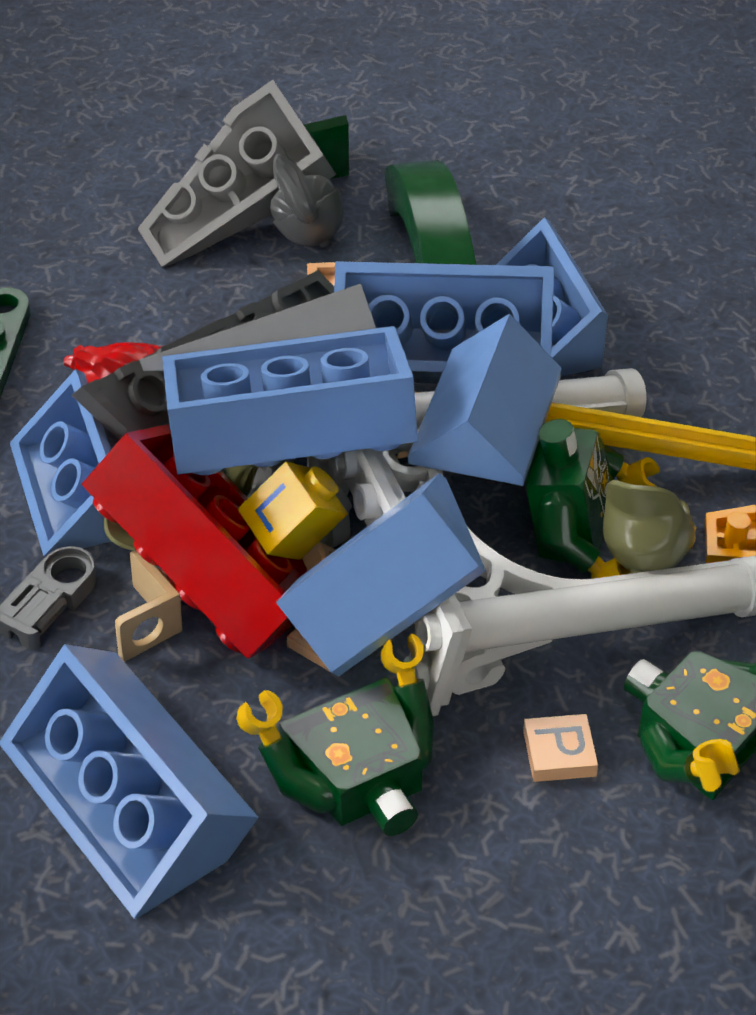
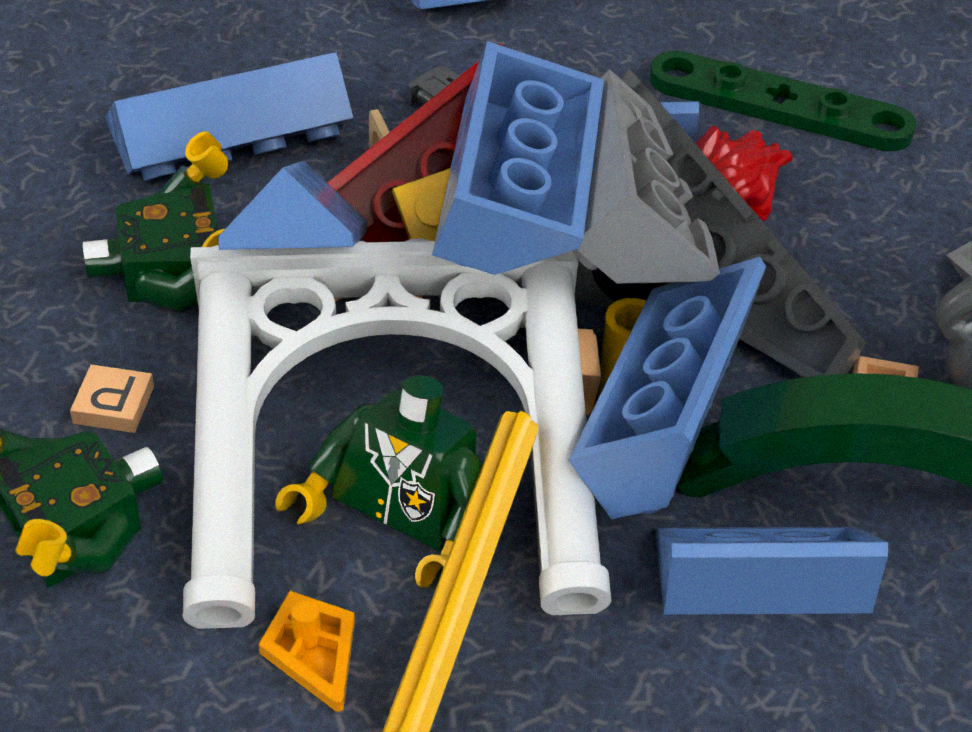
camera: 105 degrees right, 0 degrees up
medium blue slope [408,314,561,486] -> none
olive hair [603,480,697,574] -> none

